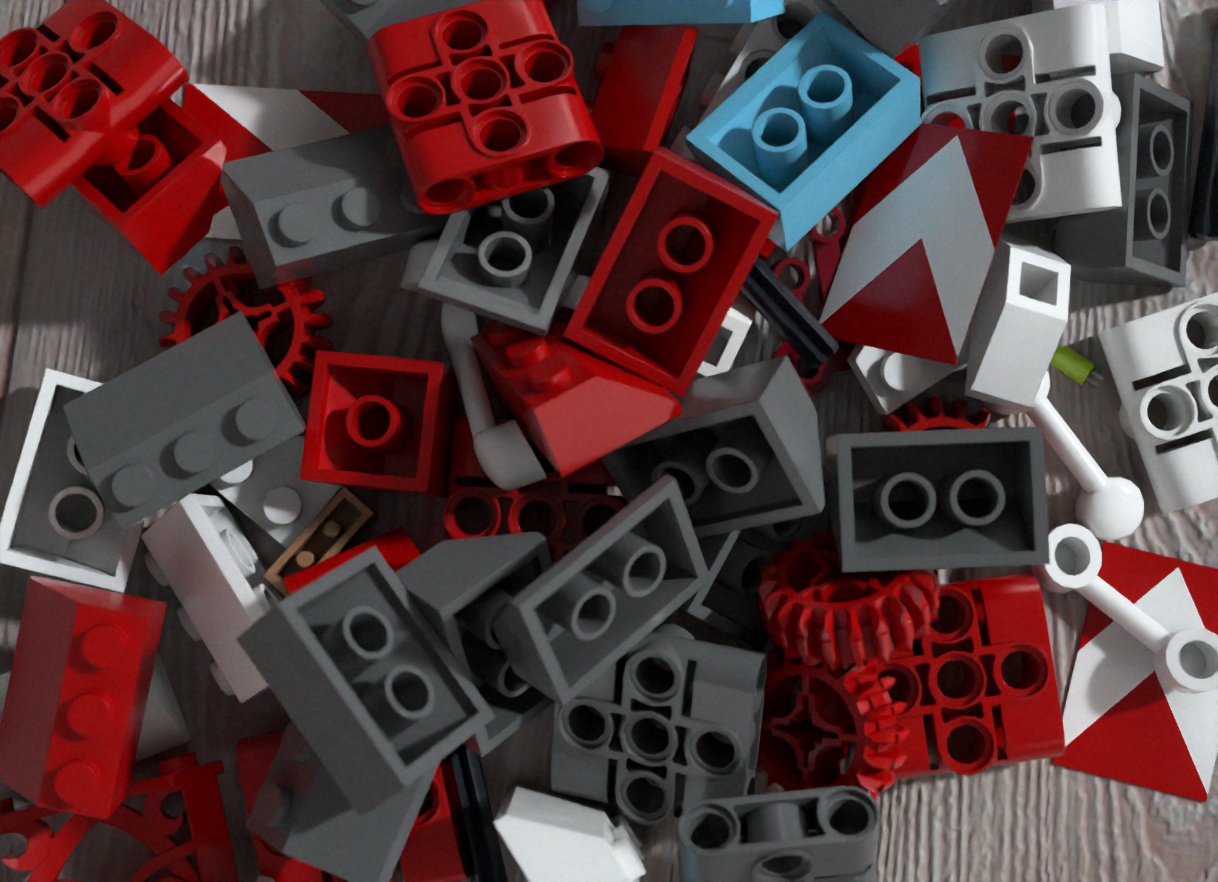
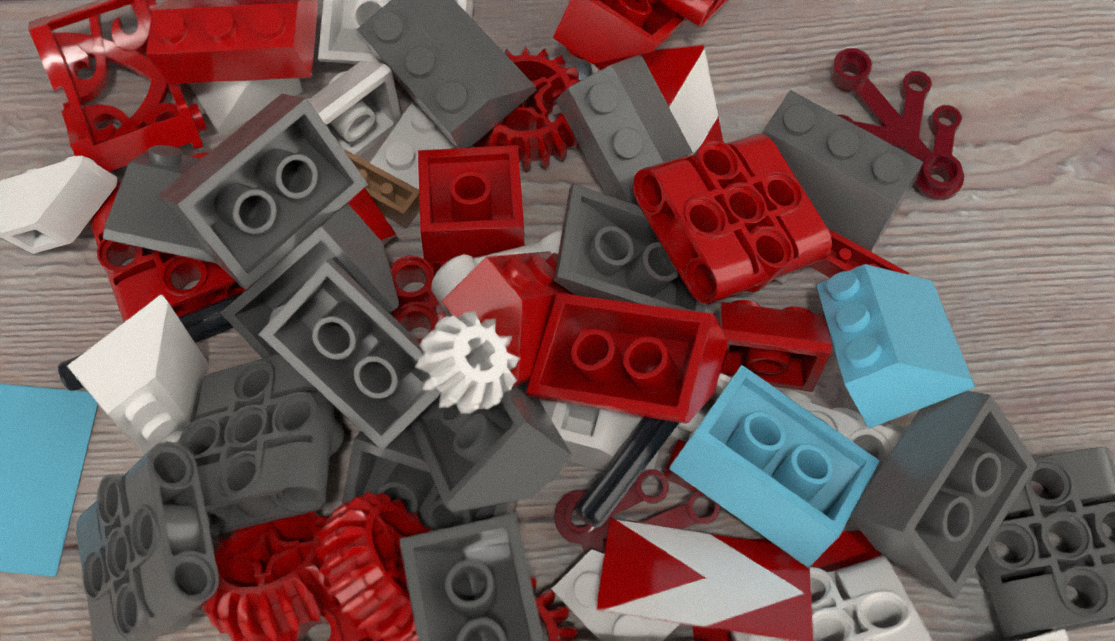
camera: 80 degrees right, 20 degrees down
none -> white gear [415,311,520,414]

